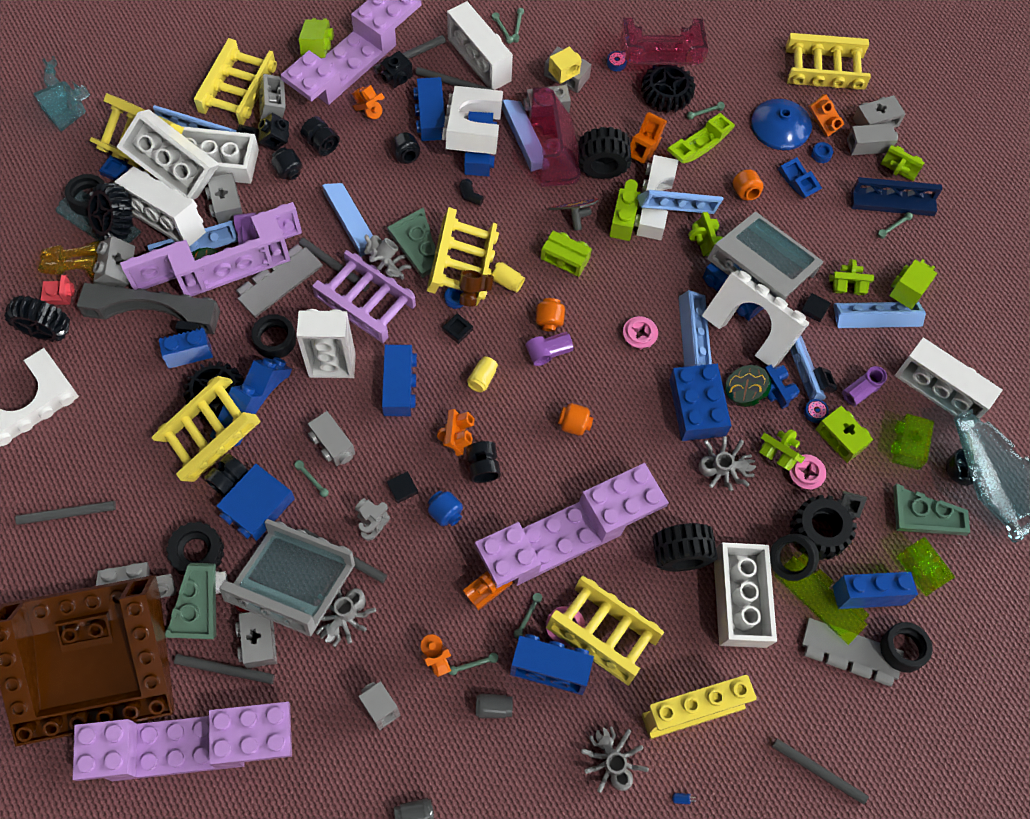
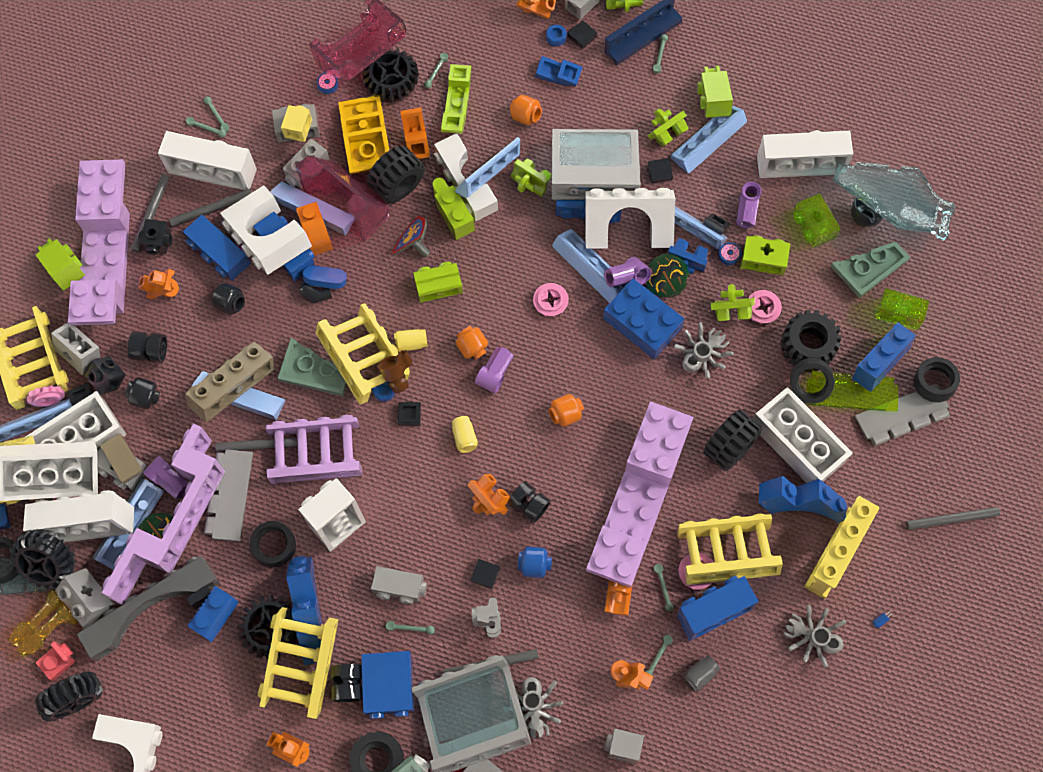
camera: 35 degrees left, 5 degrees up
light grey animal [364,234,411,280] -> none
blue brick [382,345,417,416] -> none
blue dish [751,99,812,150] -> none
dark grey slope [840,491,867,518] -> none
none -> bright pink gear [27,385,65,407]
none -> dark tan tile [100,433,144,484]
none -> dark tan brick [186,341,274,422]
none -> orange hips [266,731,310,767]
none -> orange brick [296,201,333,256]
none -> blue tile [303,265,347,289]
none -> yellow slope [338,95,389,175]
none -> black tile [568,20,597,49]
none -> medium lavender piece [604,257,651,288]
none -> blue arch [758,476,847,523]

